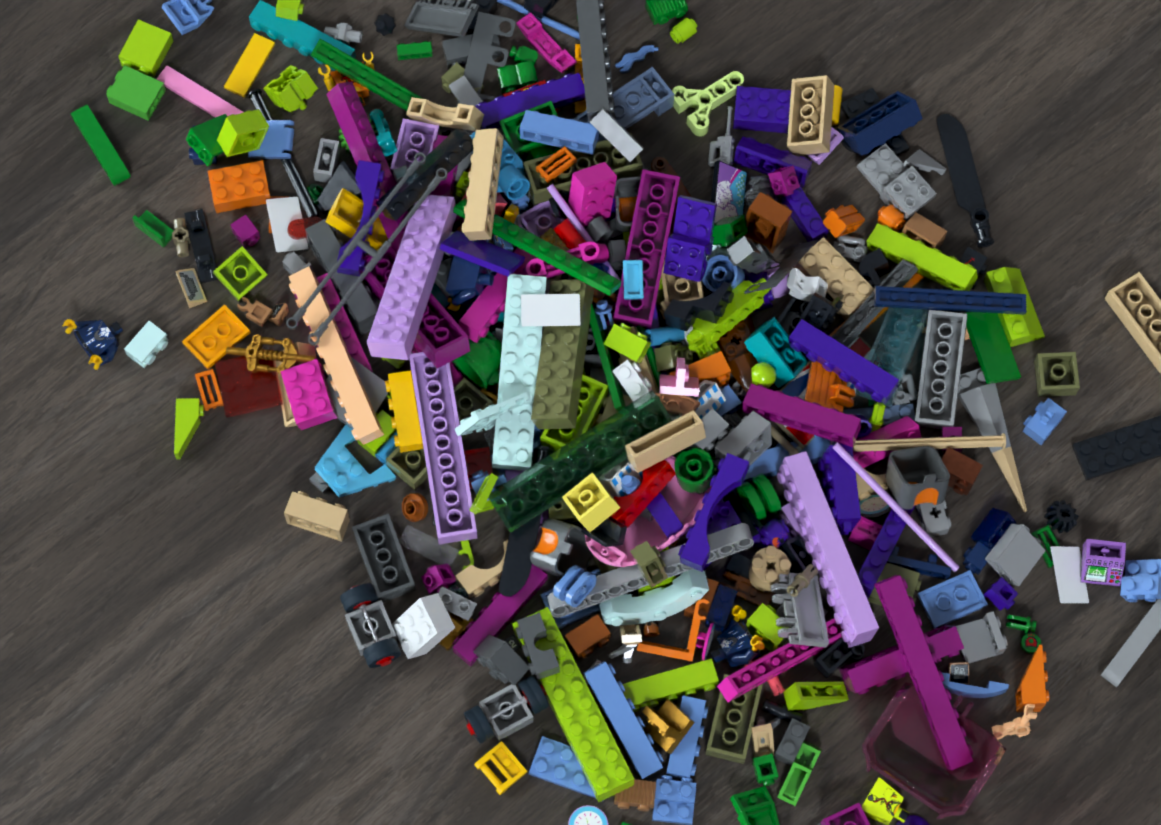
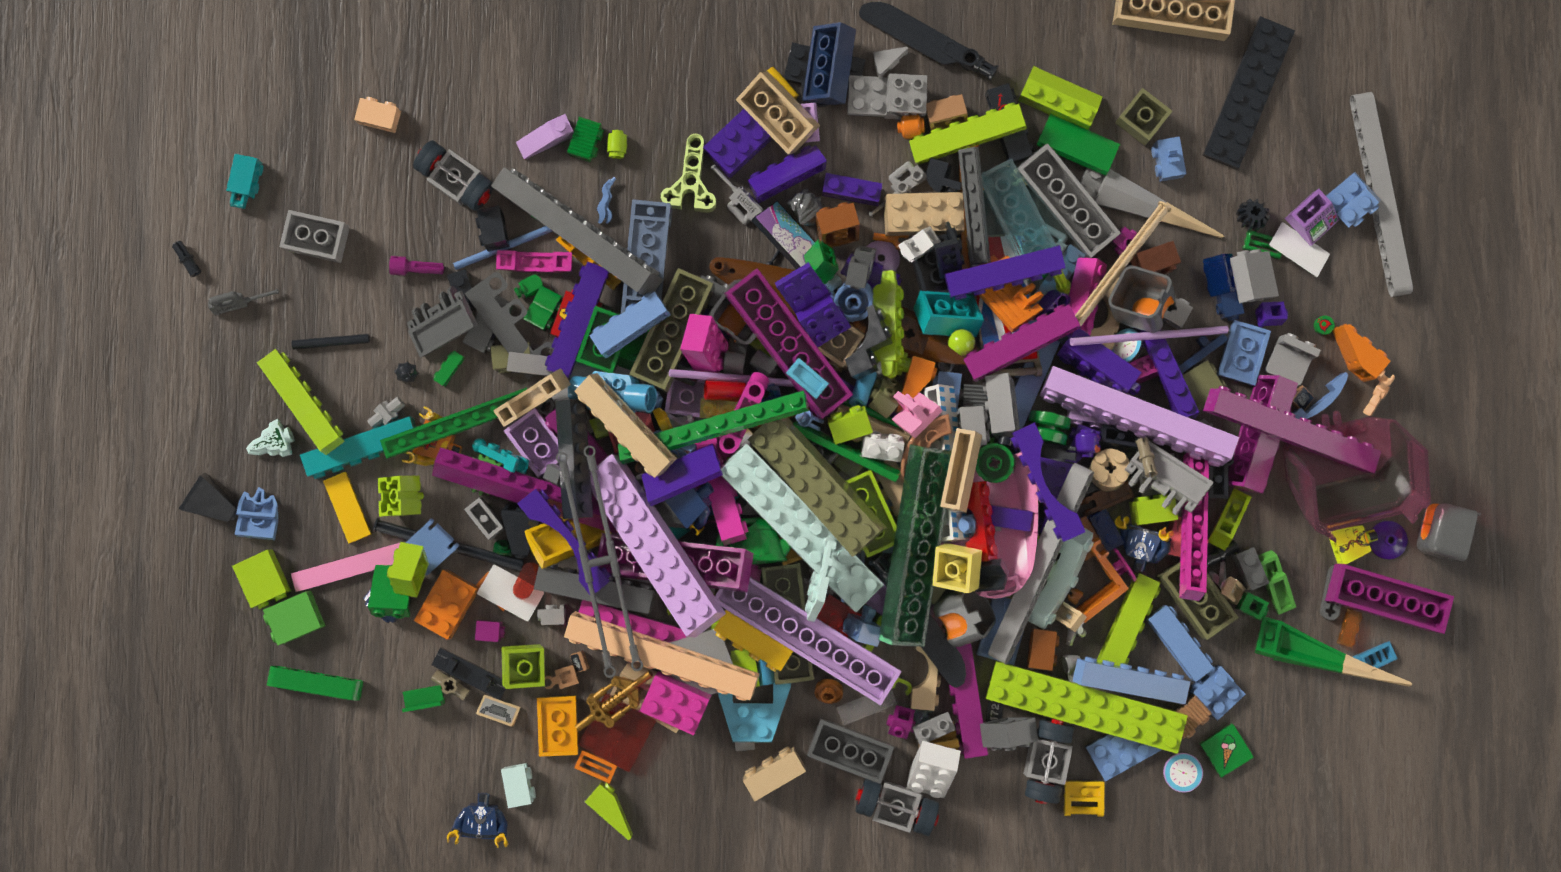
camera: 45 degrees left, 15 degrees up
lime tile [469,473,498,514] -> none
dark grey arch [515,613,560,680] -> none
white sticker [521,294,581,326] -> none
orange tile [536,146,577,183] -> none
medium blue brick [553,565,597,607] -> none
tile [590,108,644,162] -> none
olive brick [630,541,668,588] -> none
pearl gold bracket [642,699,695,754] -> none
dark grey piece [744,239,819,294] -> none
magenta brick [768,166,800,197] -> none
orange brick [823,205,865,238] -> none
dark blue plate [874,286,1027,315] -> none
green arm [1005,615,1037,634] -> none

